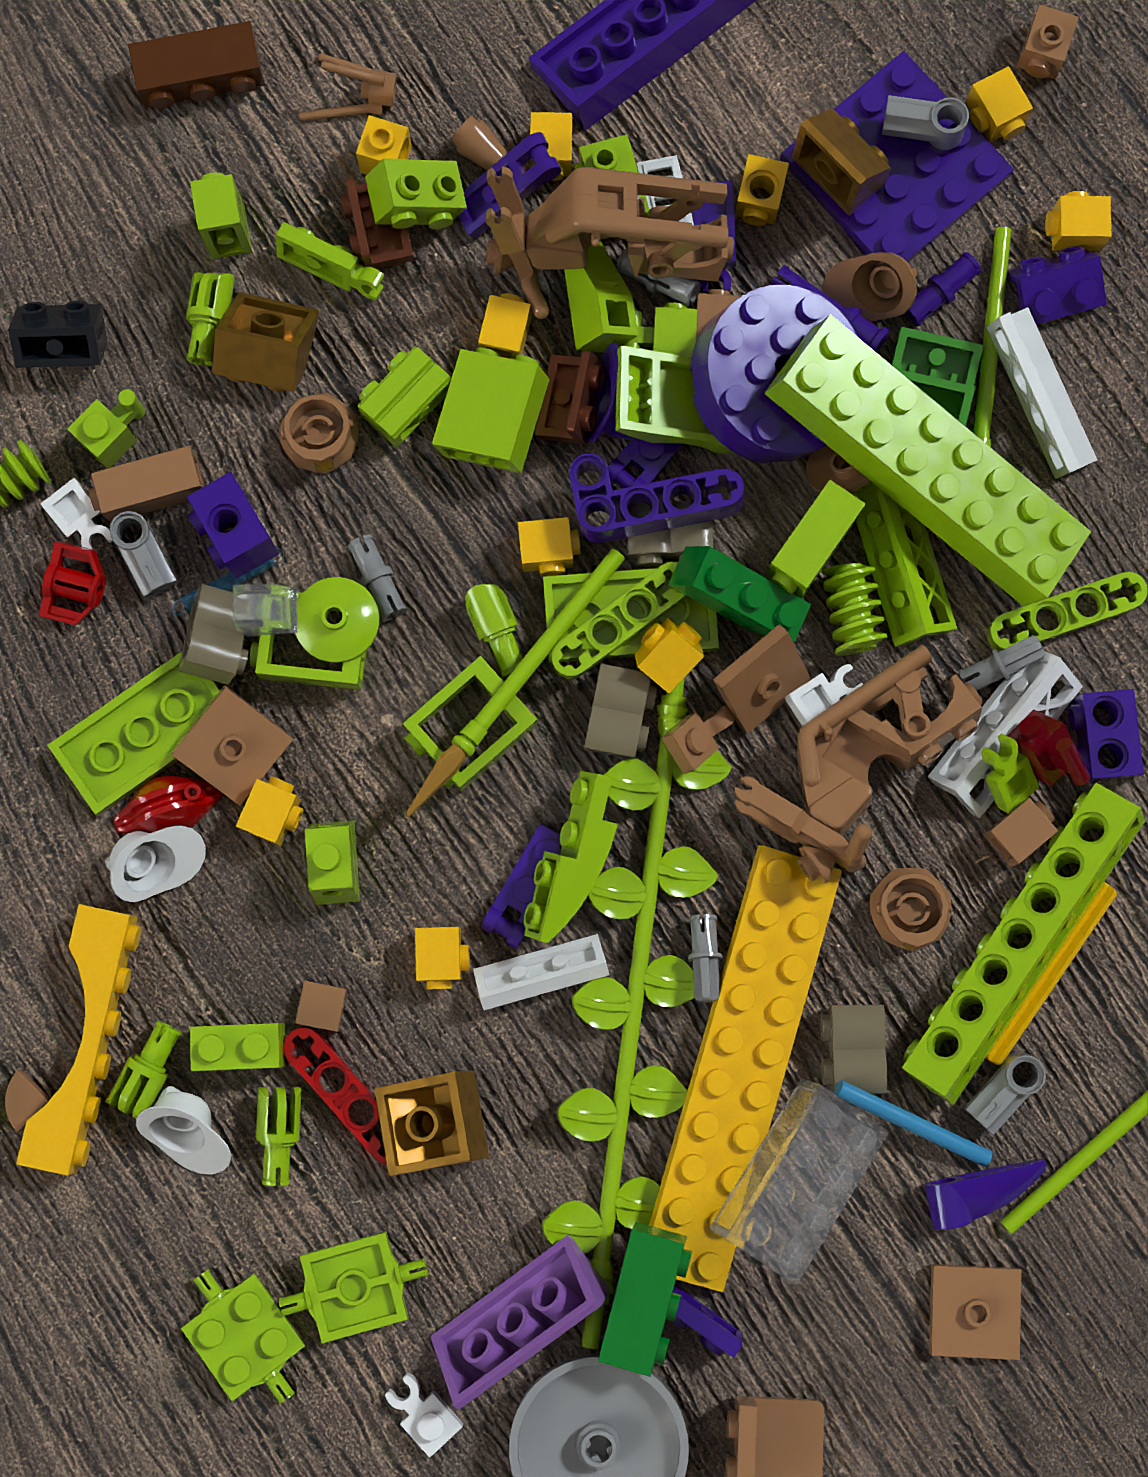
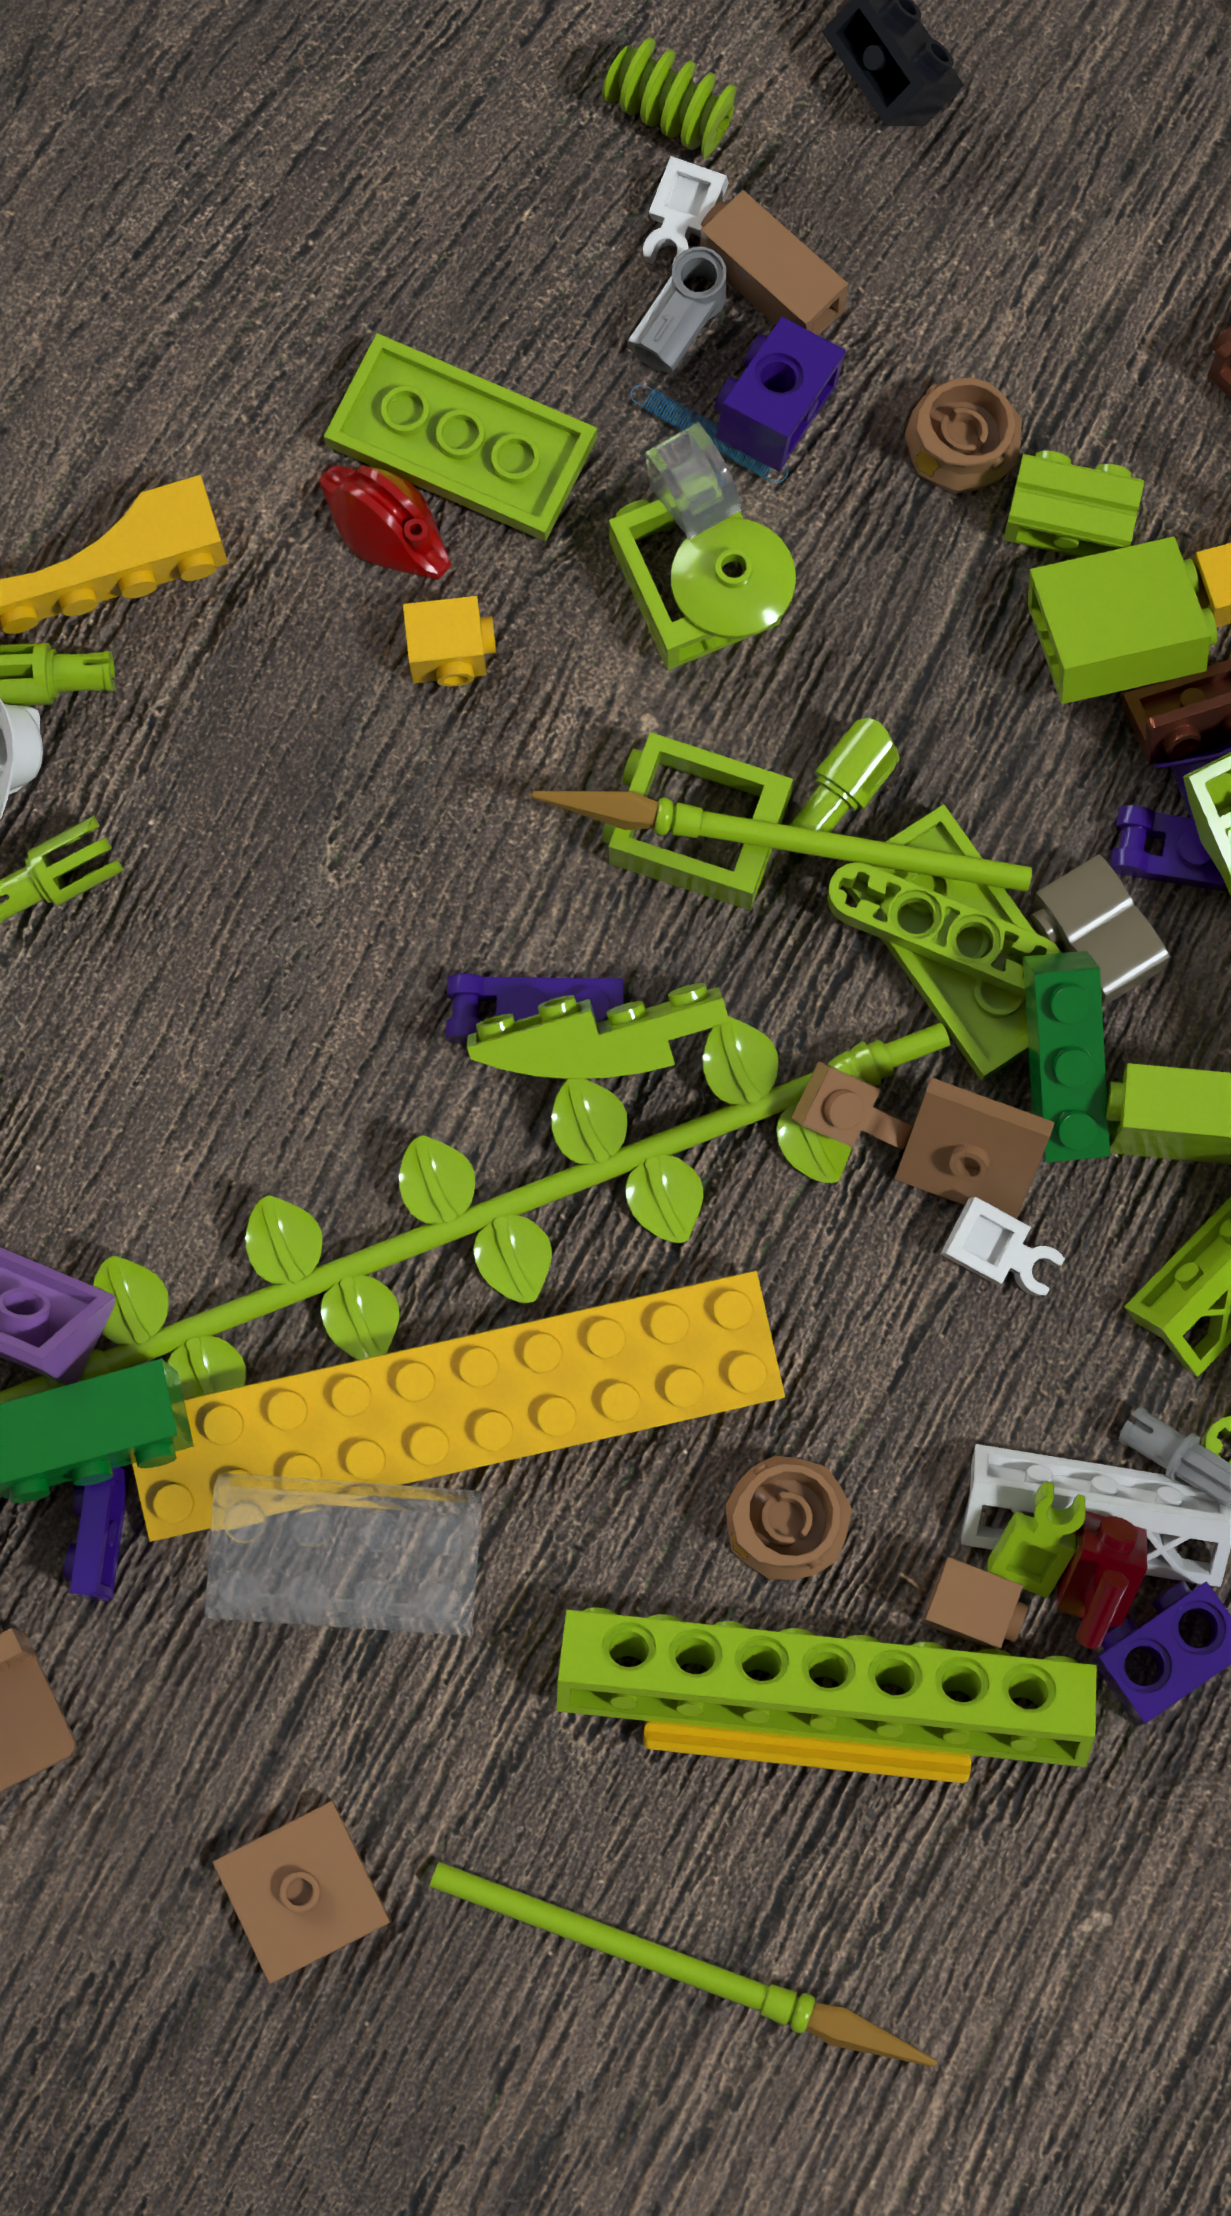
camera: 65 degrees right, 5 degrees down
red piece [39,541,106,625] -> none
lime brick [67,389,145,469] -> none
white piece [105,825,206,902] -> none
medium nougat plate [171,685,293,806] -> none
dark tan brick [179,584,256,685] -> none
lime arm [186,272,235,366] -> none
lime brick [190,173,253,259] -> none
lime brick [190,1023,286,1071] -> none
pearl gold slope [212,292,319,392] -> none
lime plate [276,222,384,301] -> none
red beam [283,1027,387,1165] -> none
medium nougat tile [295,981,348,1032] -> none
lime torso [305,820,360,905] -> none
light grey pin [347,534,407,622] -> none
pearl gold slope [375,1071,490,1176] -> none
yellow brick [415,927,470,990] -> none
white plate [473,934,609,1010] -> none
yellow brick [518,517,580,576] -> none
dark purple beam [569,454,744,543] -> none
dark tan brick [584,664,657,759] -> none
yellow brick [634,617,704,693] -> none
light grey axle [688,914,723,1003] -> none
medium nougat piece [735,645,982,884] -> none
dark tan brick [820,1005,887,1094] -> none
lime piece [821,563,888,656] -> none
dark azure bar [834,1080,992,1167] -> none
dark purple piece [924,1159,1046,1230] -> none
light grey piece [964,1051,1046,1135] -> none

